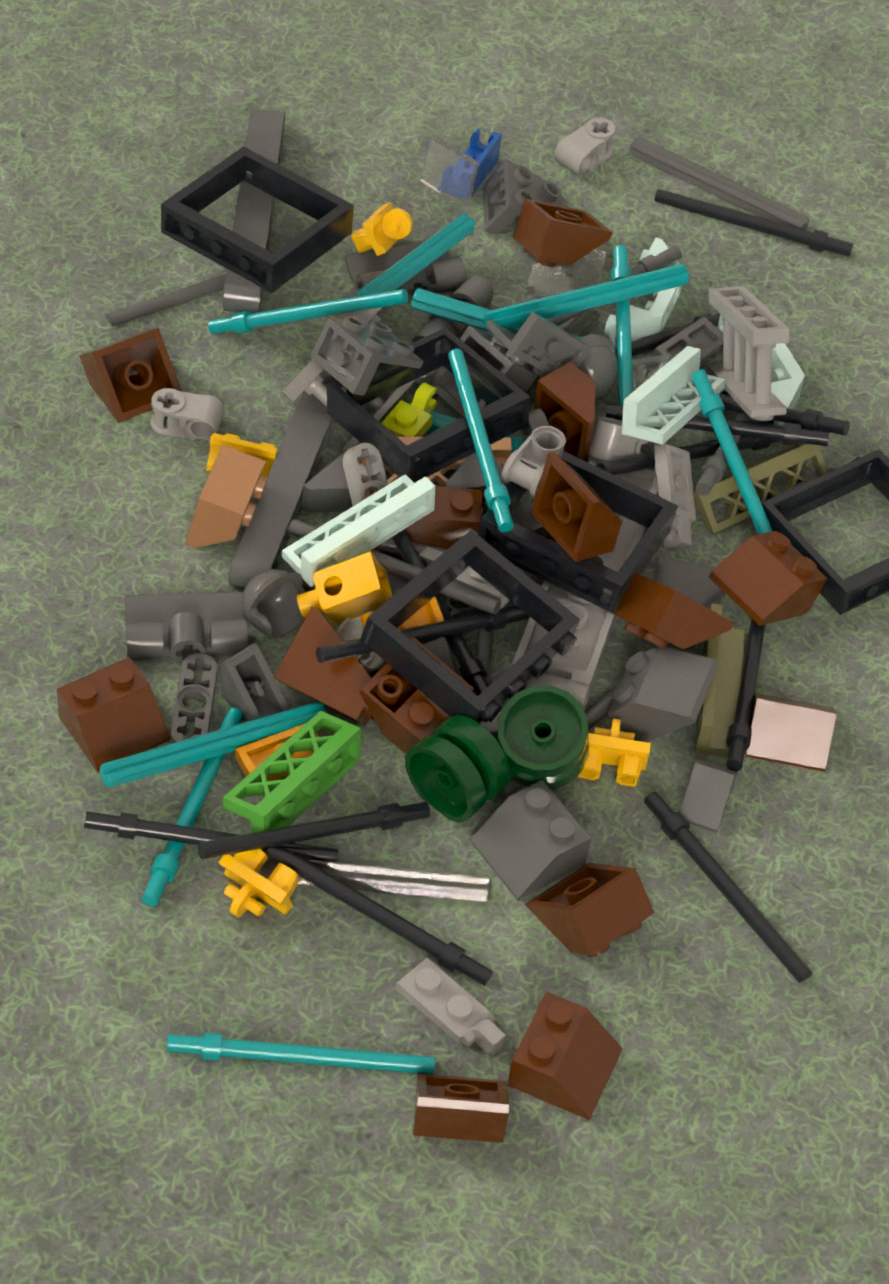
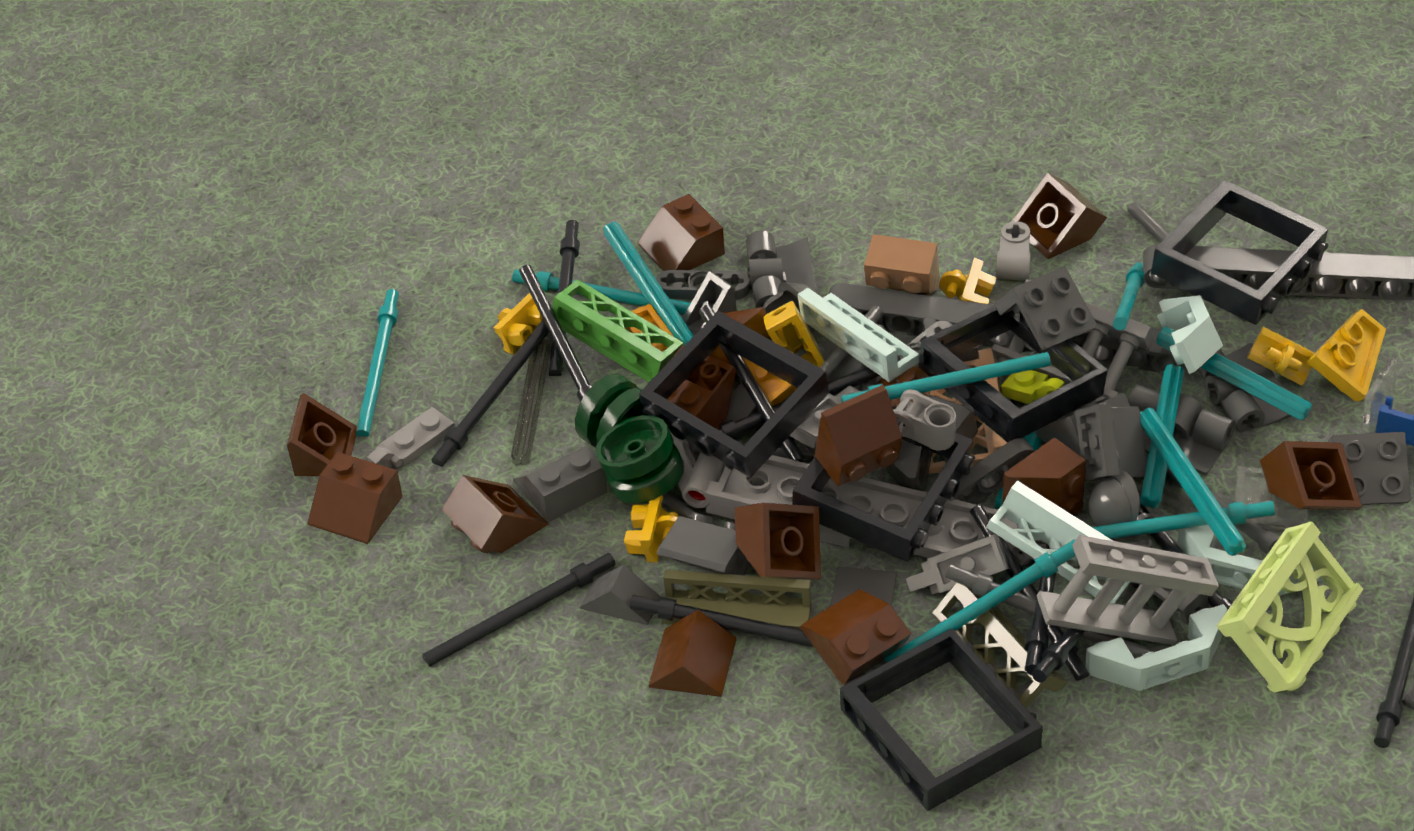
camera: 100 degrees right, 5 degrees down
none -> light aqua slope [1157,295,1223,374]
none -> yellowish green fence [1216,521,1363,693]
none -> yellow wing [1307,308,1386,402]

